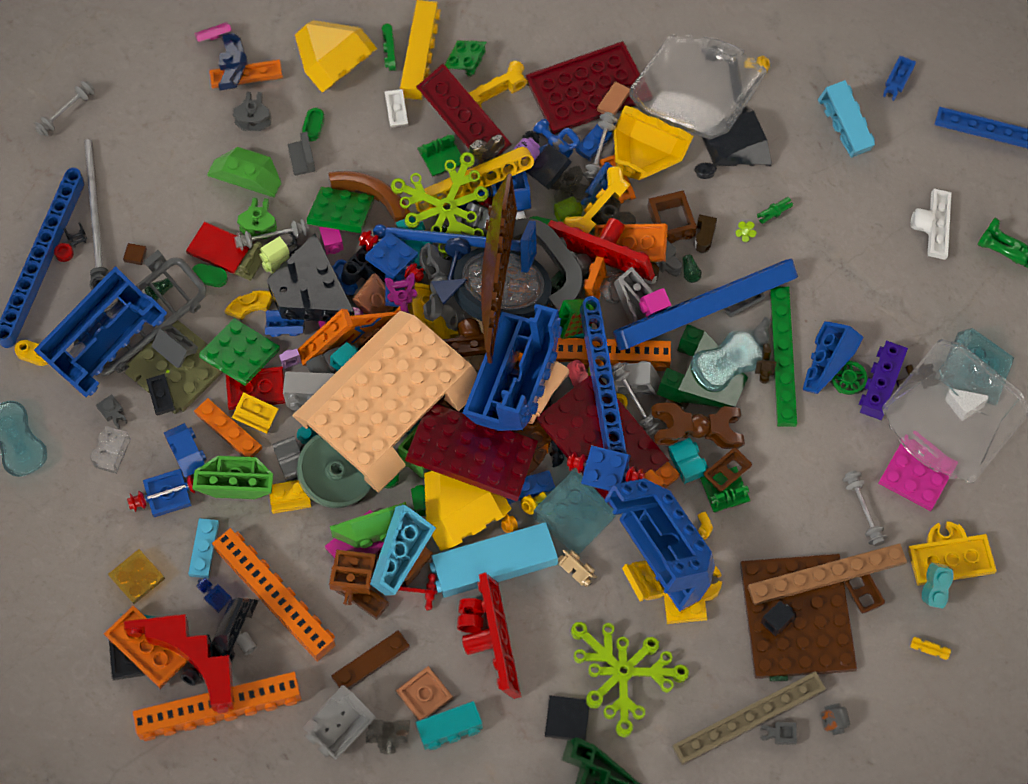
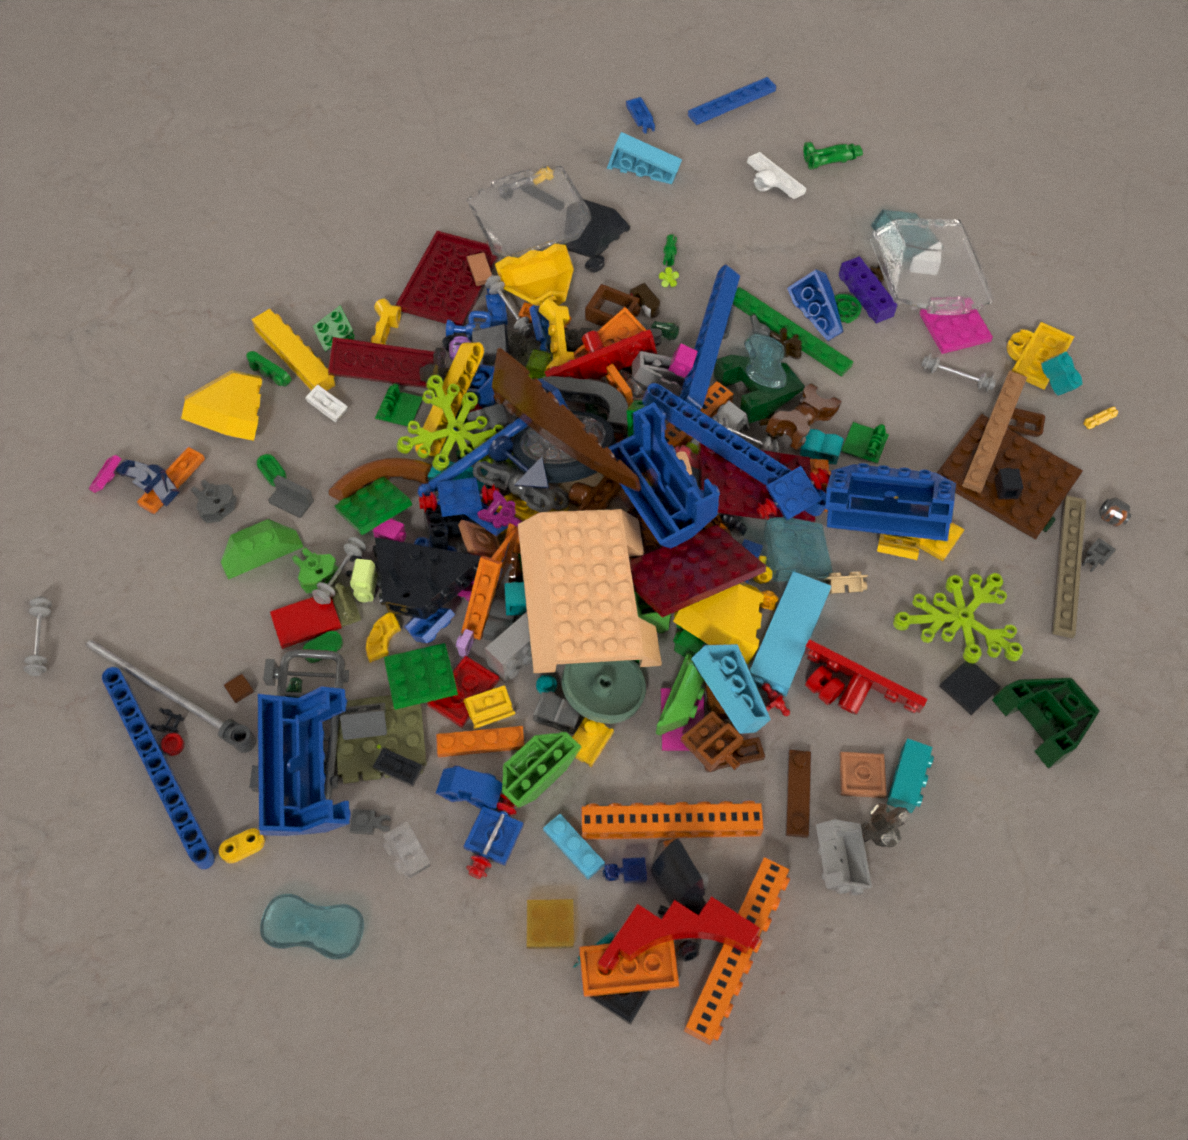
camera: 50 degrees left, 5 degrees down
reddish brown piece [704,448,752,492] -> none

